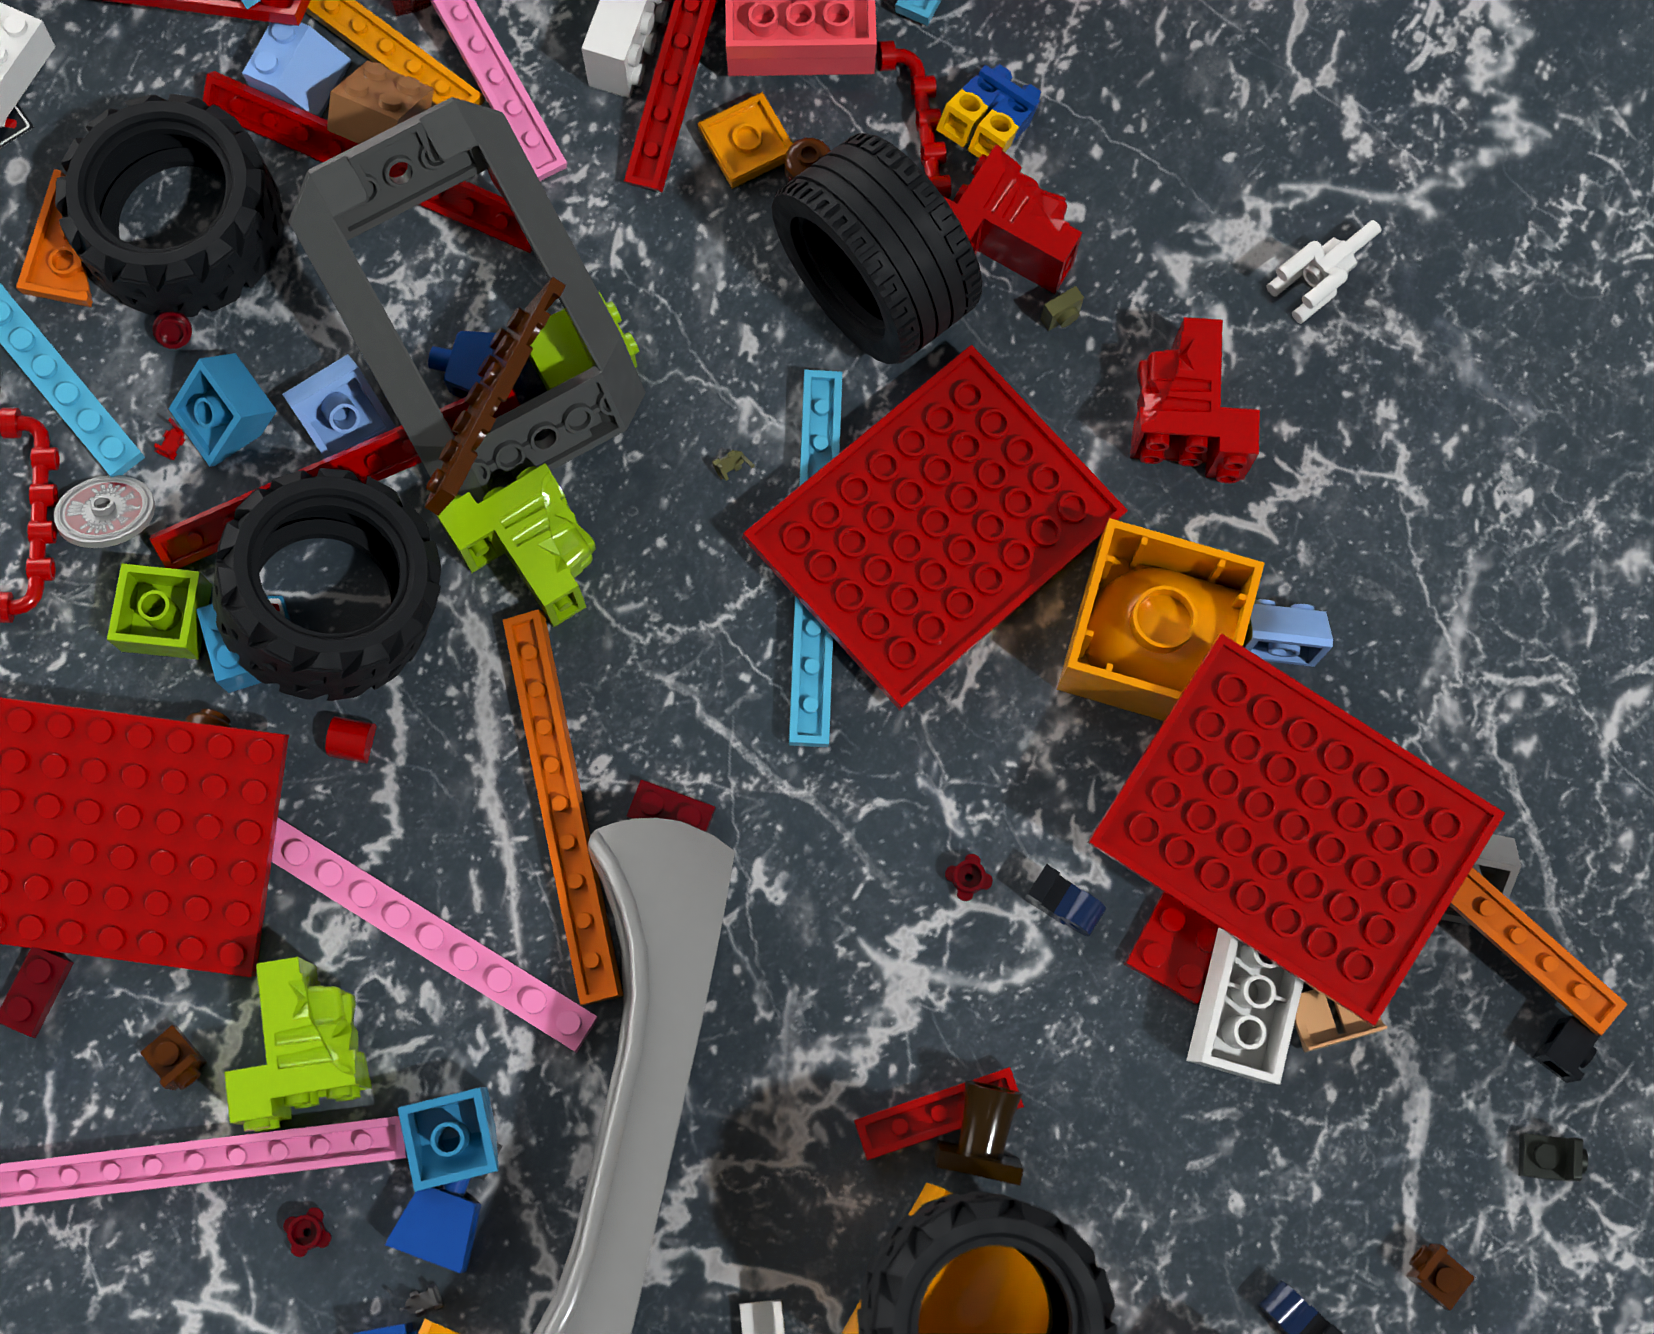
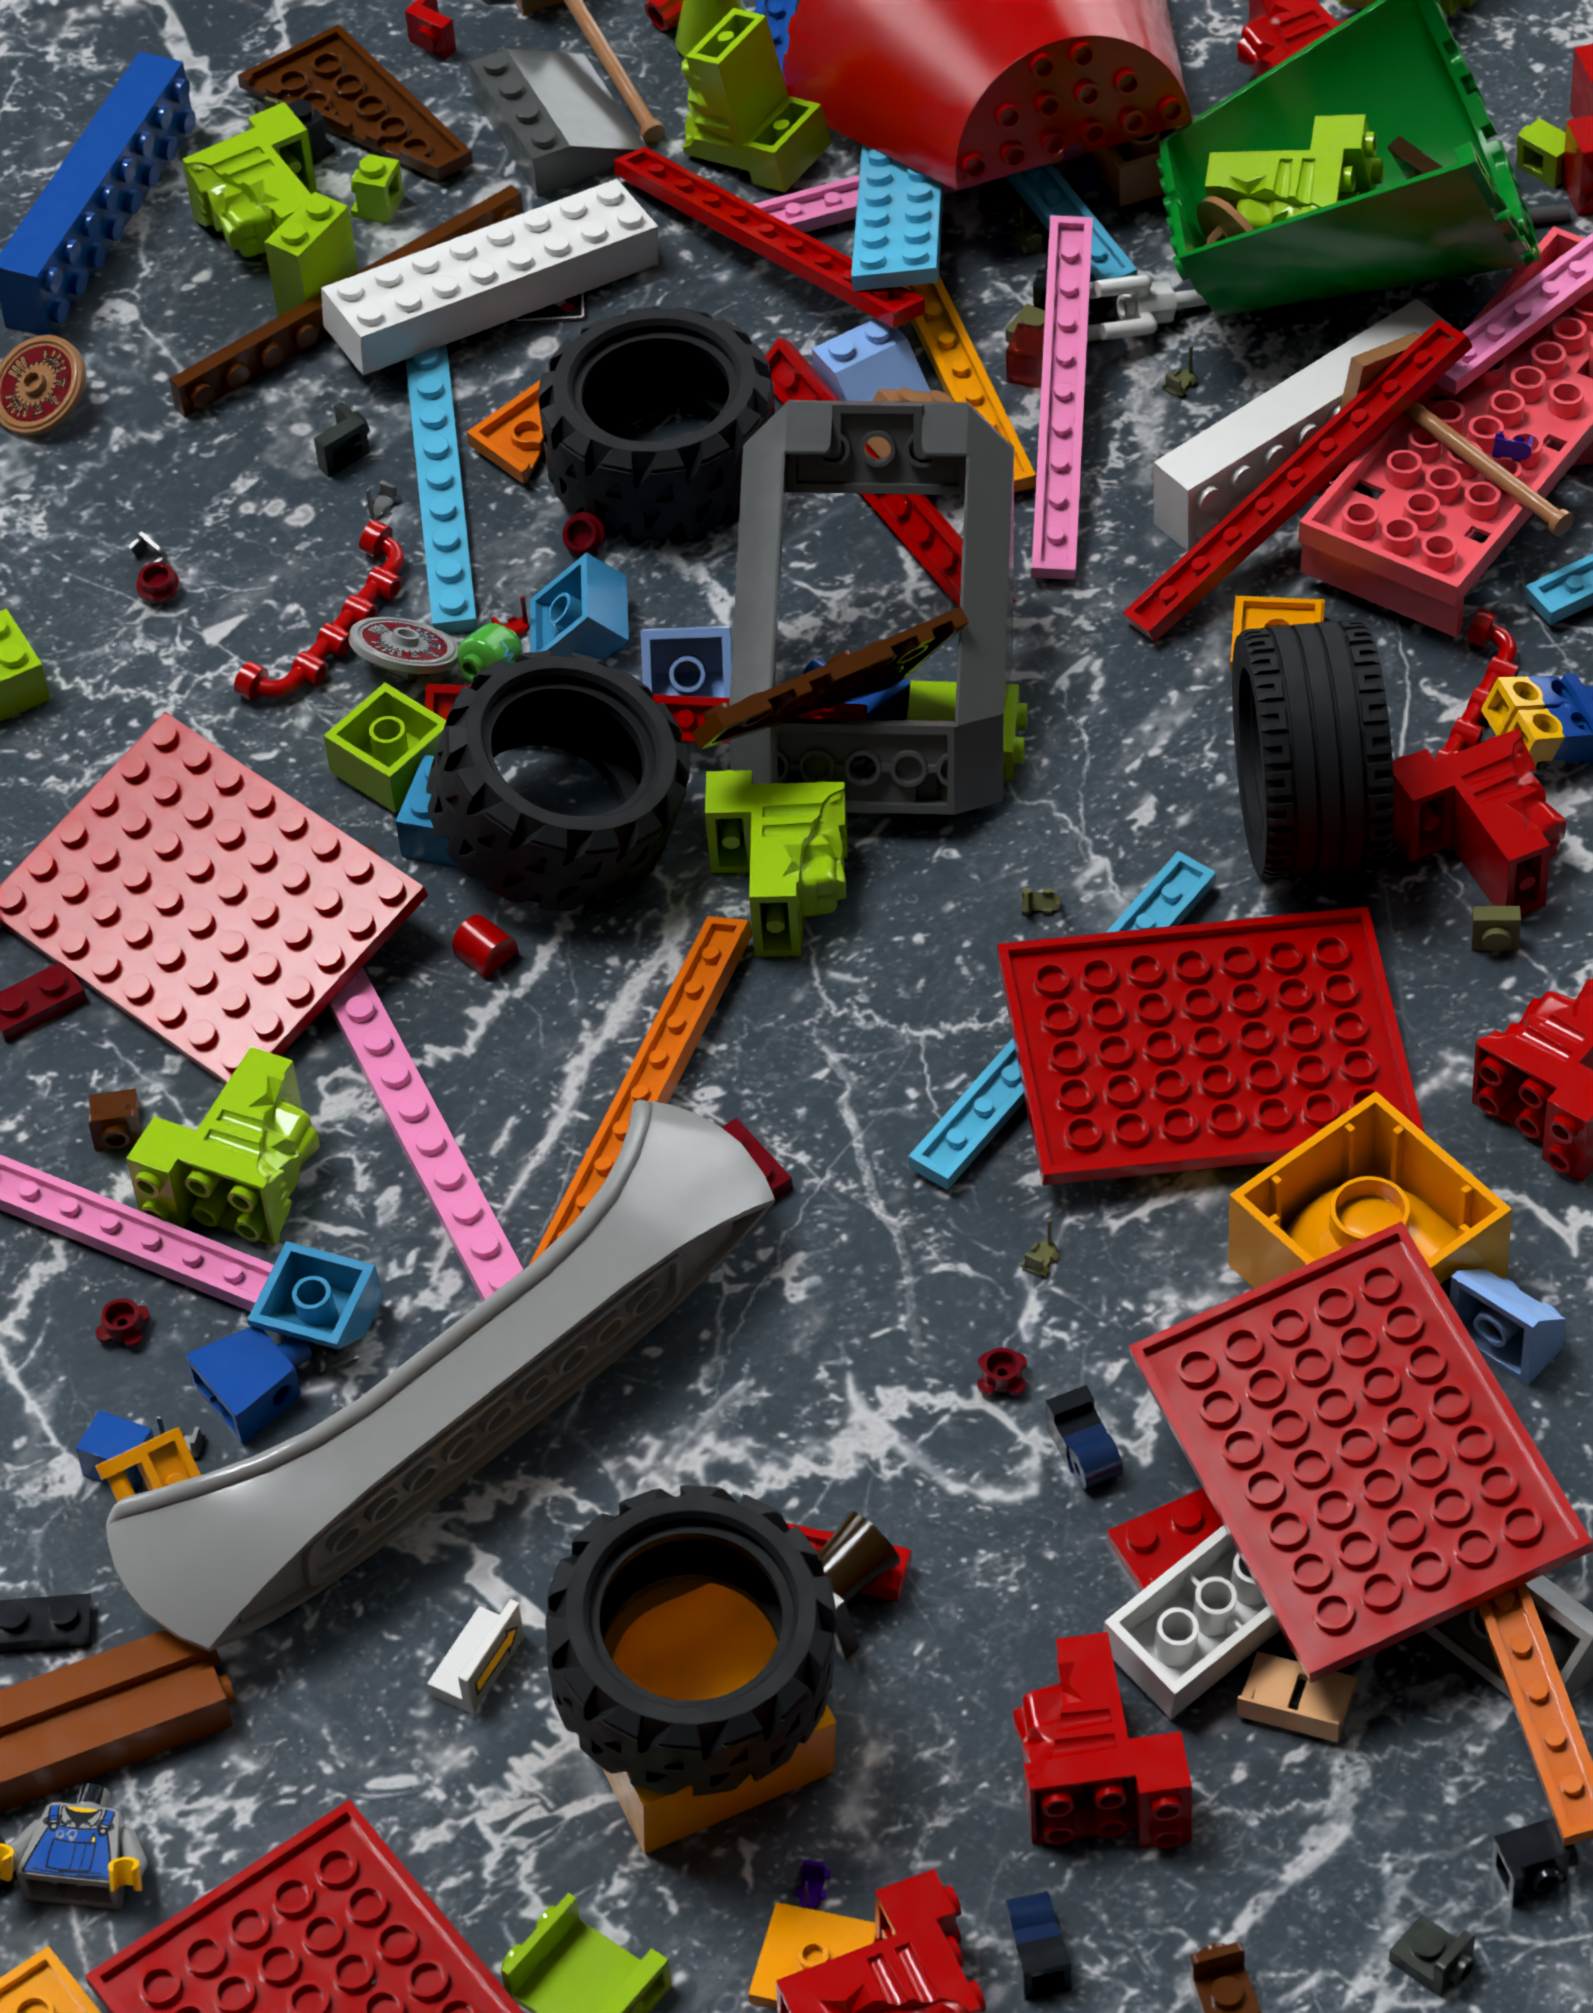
camera: 40 degrees right, 25 degrees down
none -> bright green head [457,623,523,682]
none -> red brick [1013,1632,1192,1848]
none -> olive piece [1020,1219,1060,1278]

